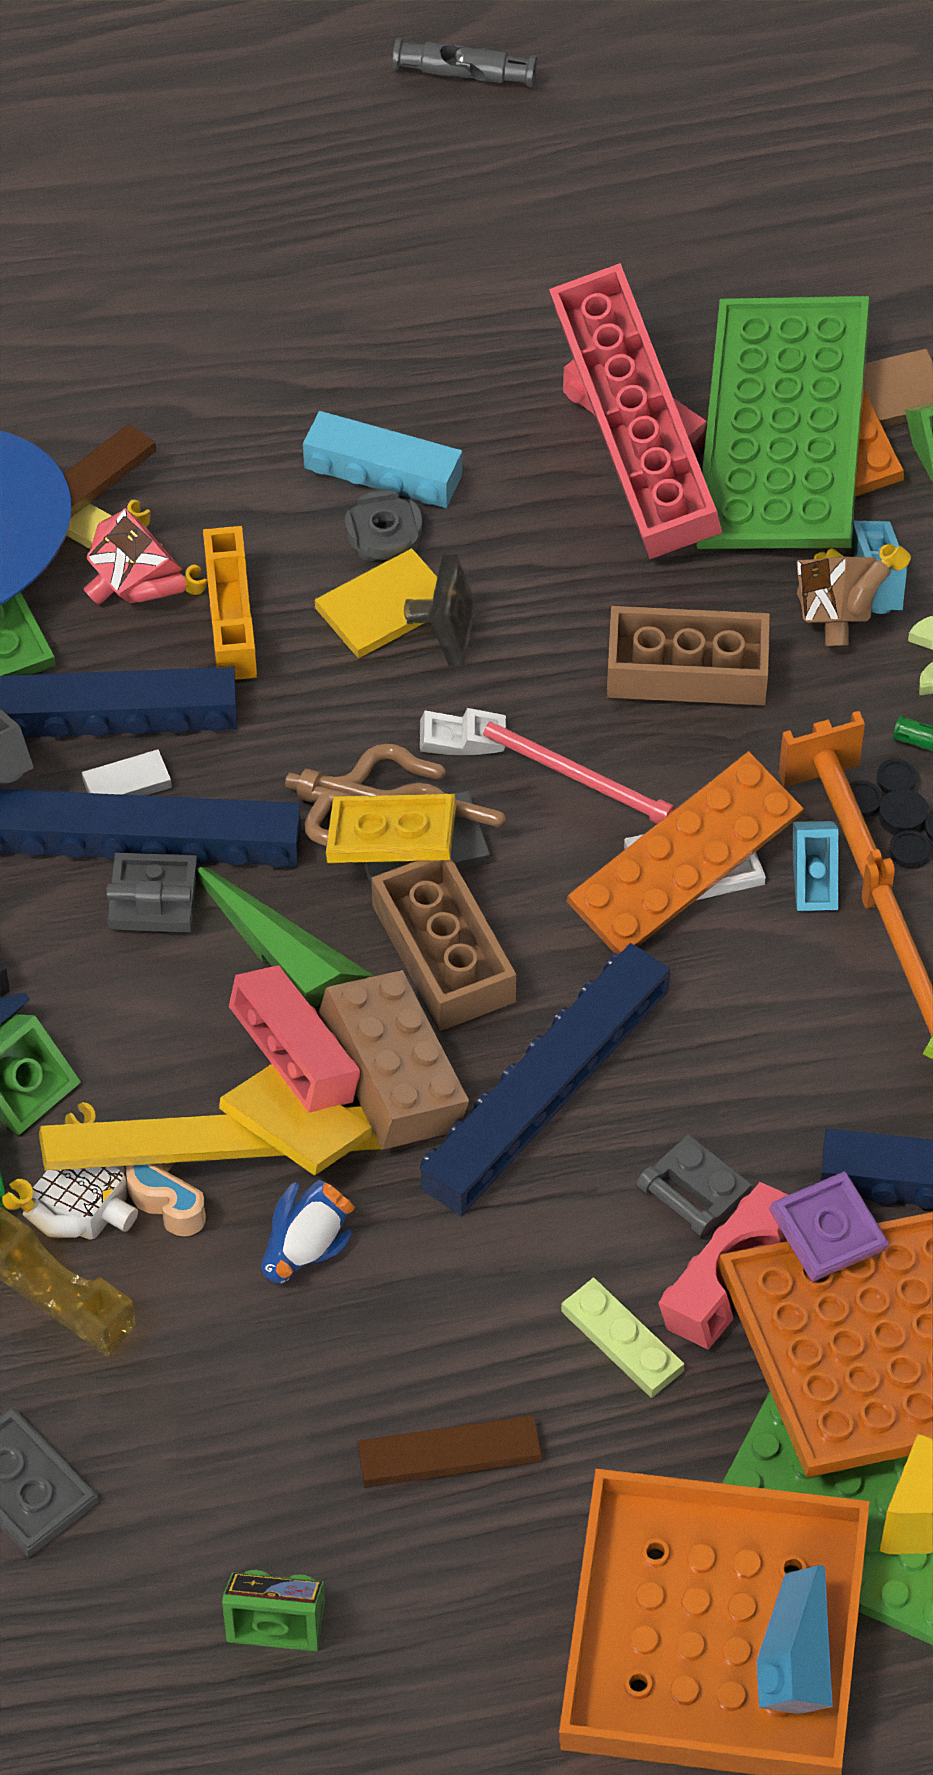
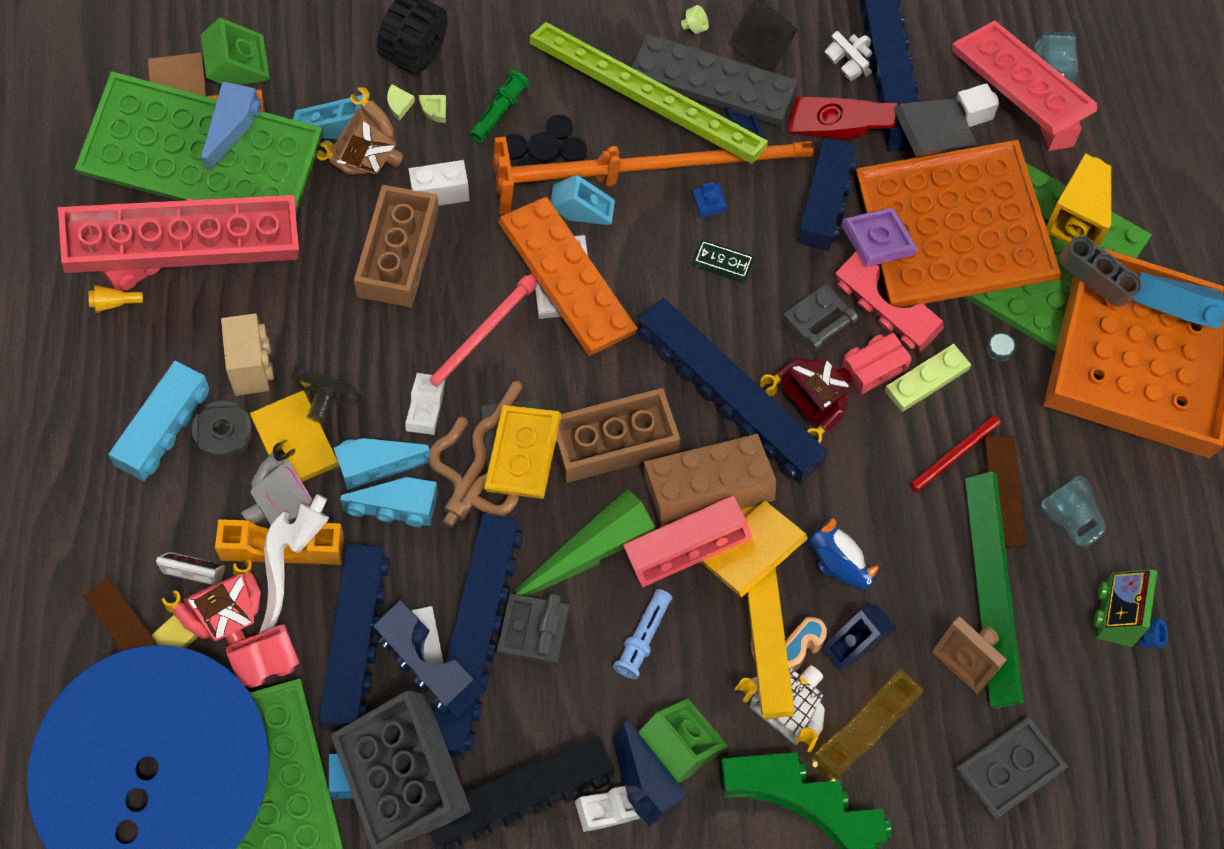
camera: 85 degrees left, 10 degrees up
none -> yellow cone [88,285,143,313]
none -> white slope [156,552,225,585]
none -> medium blue slope [201,82,261,169]
none -> tan brick [221,313,274,396]
none -> coral brick [226,624,300,688]
none -> light grey torso [241,440,334,526]
none -> white piece [259,494,329,633]
none -> medium azure slope [333,438,431,490]
none -> medium azure slope [340,477,438,527]
none -> dark blue arch [373,600,485,717]
none -> white brick [409,160,470,206]
none -> light blue pin [613,589,673,679]
none -> blue tile [692,182,727,218]
none -> clear green tile [692,239,755,284]
none -> dark red torso [760,358,851,444]
none -> dark blue slope [821,604,897,671]
none -> coral brick [842,333,912,395]
none -> red bar [909,415,1001,493]
none -> medium nougat tile [932,617,1007,695]
none -> green tile [965,471,1024,709]
none -> tile [986,332,1016,362]
none -> clear light blue piece [1041,475,1106,547]
none -> dark grey beam [1059,236,1142,307]
none -> blue tile [1137,618,1168,649]

